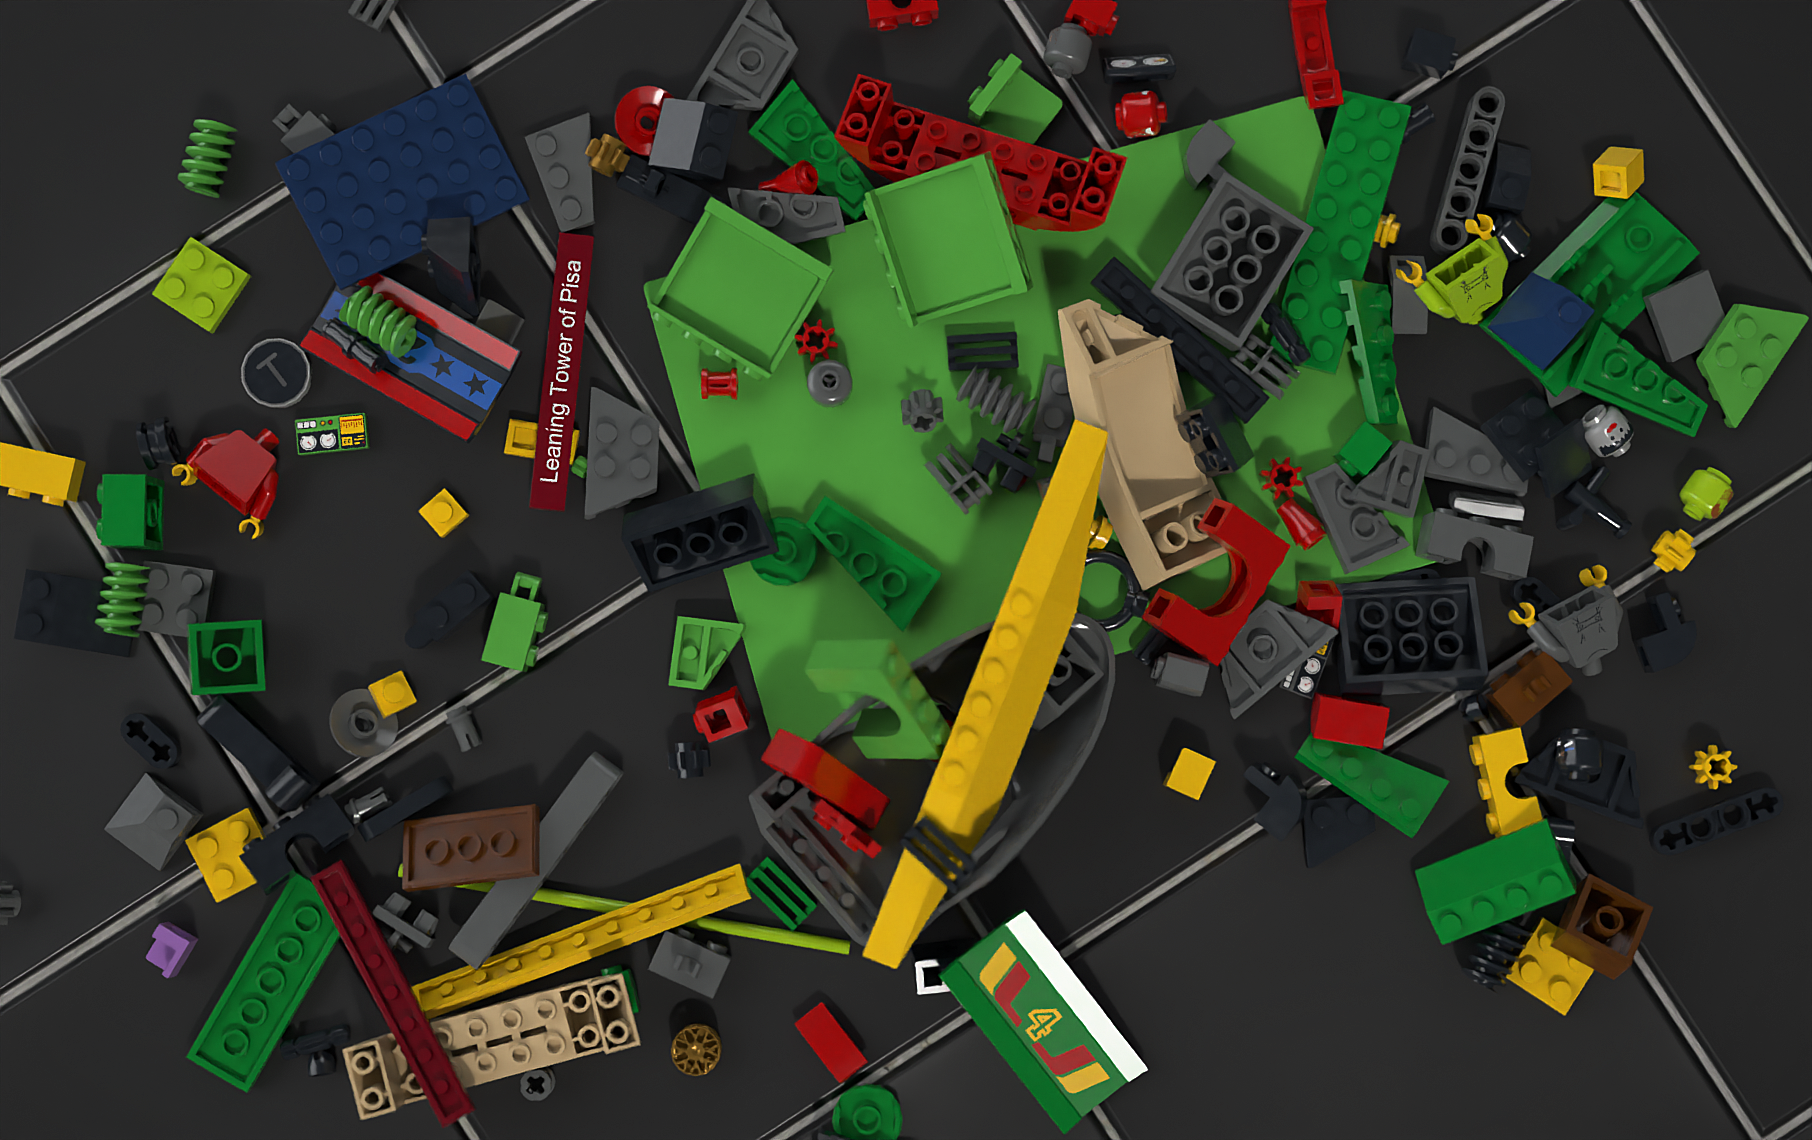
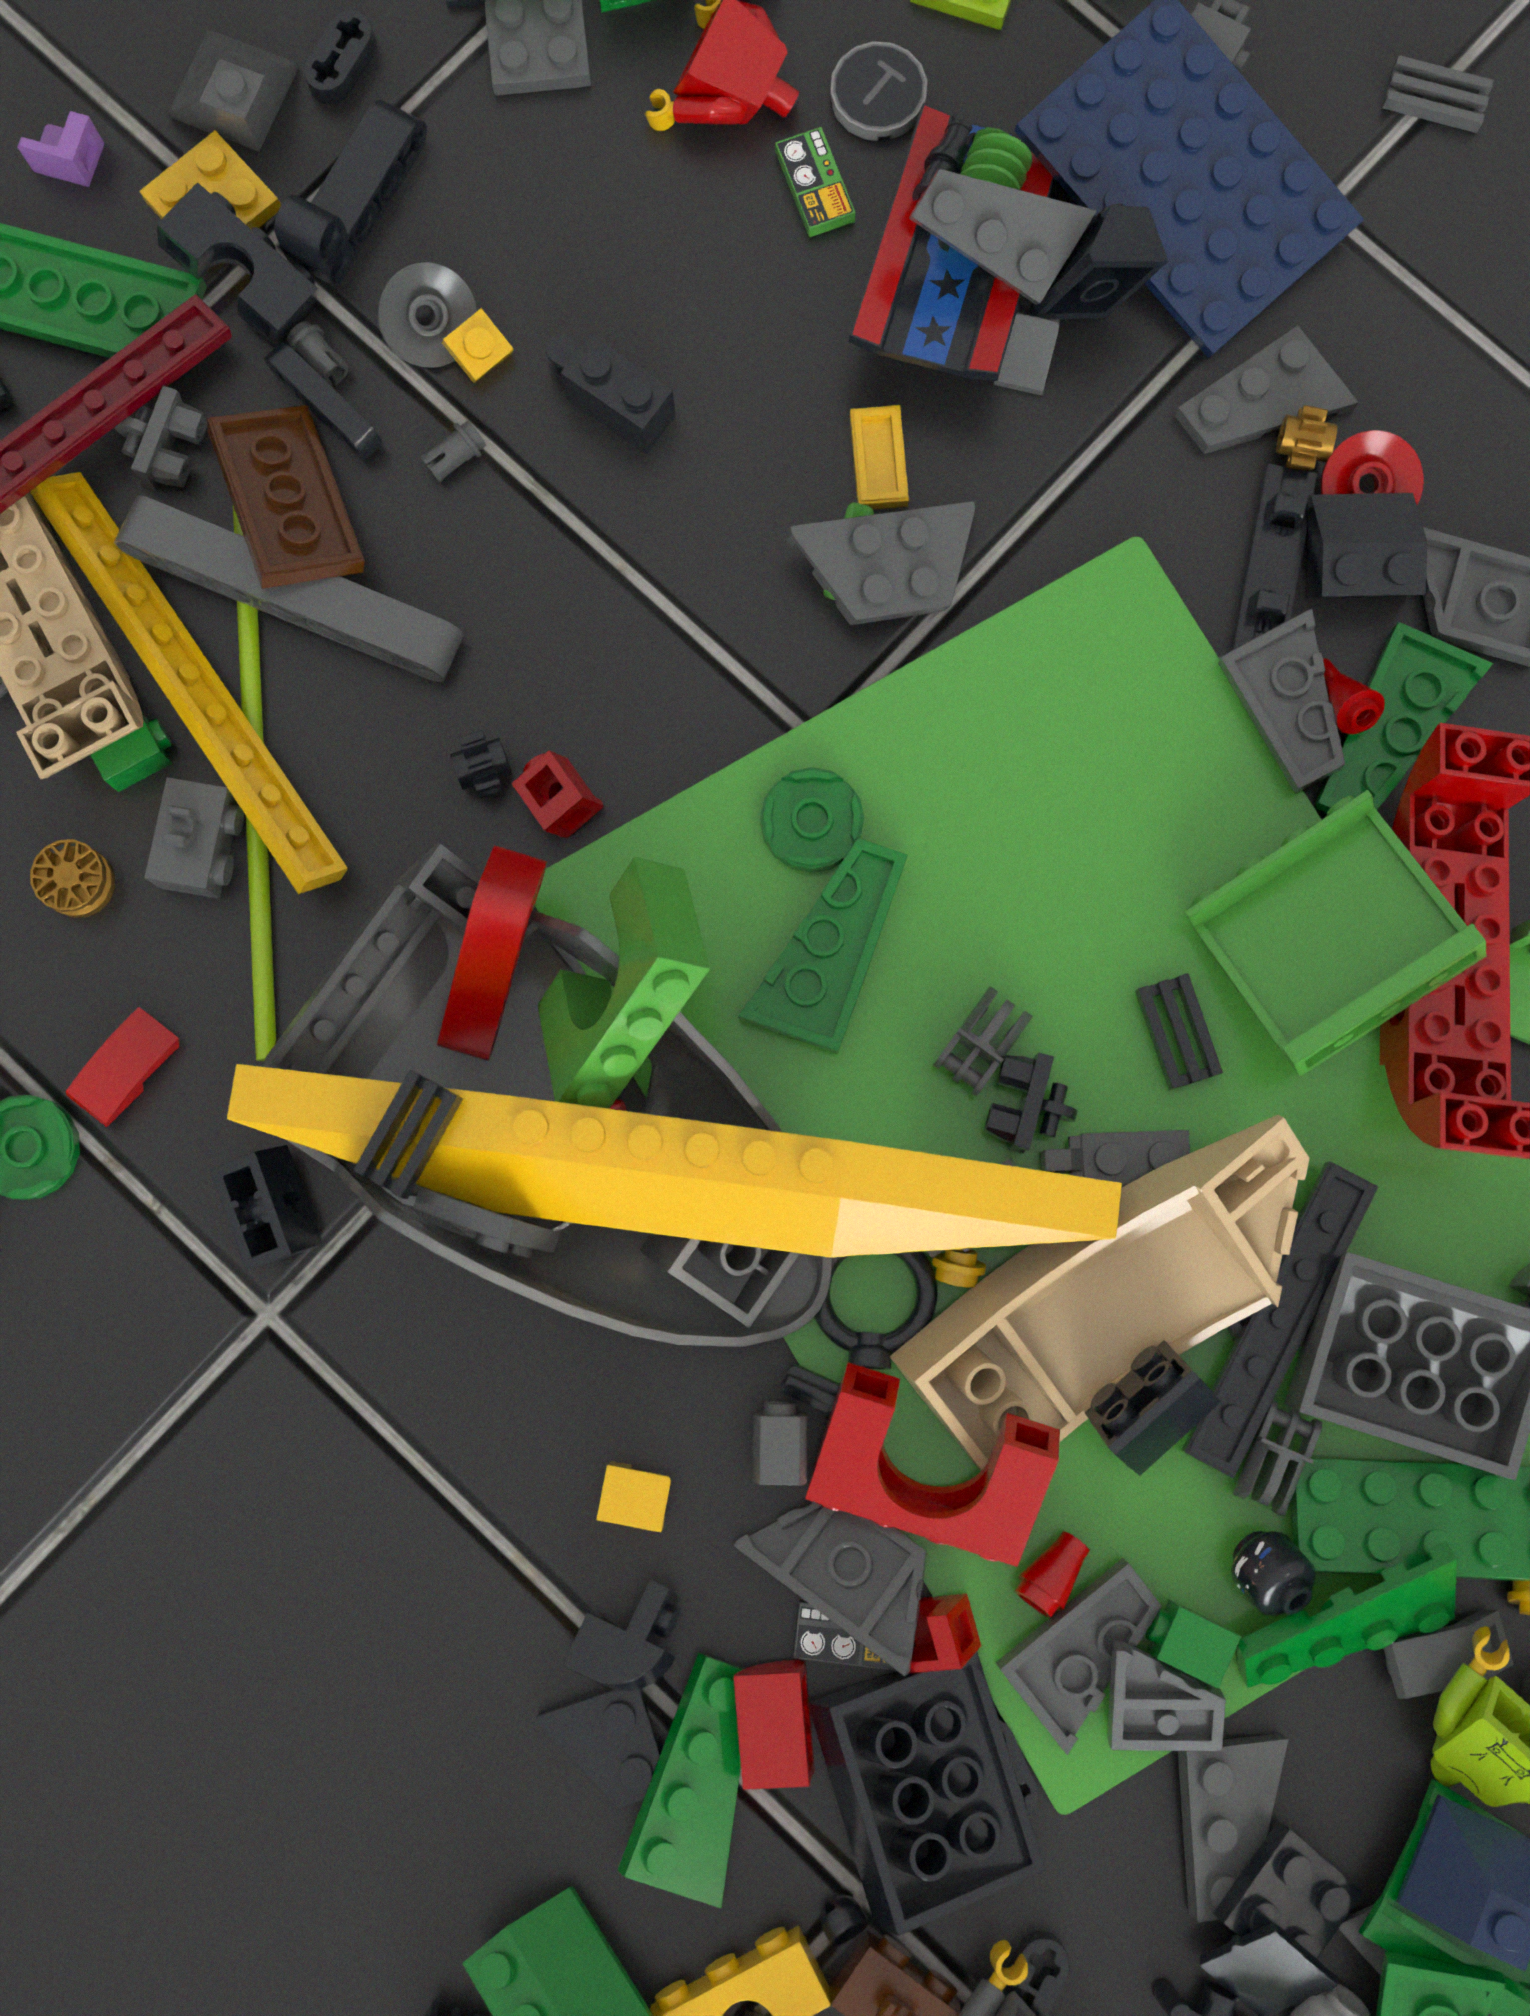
camera: 80 degrees right, 5 degrees down
green brick [186,619,266,695] -> none
yellow plate [419,488,469,538] -> none
bright green brick [481,572,548,672] -> none
dark red tile [529,232,594,512] -> none
black slope [621,473,779,592] -> none
bright green panel [647,197,834,381] -> none
bright green wing [668,616,746,690] -> none
red bush [701,368,738,399] -> none
green tile [746,856,818,931] -> none
red gear [794,319,838,364] -> none
dark grey head [807,360,853,408] -> none
red wing [809,795,882,859] -> none
dark grey gear [901,389,944,433] -> none
green hinge [939,909,1148,1135] -> none
dark grey piece [956,364,1037,433] -> none
red gear [1259,457,1304,500] -> none
black axle [1260,302,1311,366] -> none
dark grey arch [1415,508,1534,581] -> none
tile [1448,489,1525,521] -> none
none -> dark grey wing [413,1187,561,1258]
none -> dark grey wing [909,169,1097,304]
none -> black head [1231,1531,1316,1616]

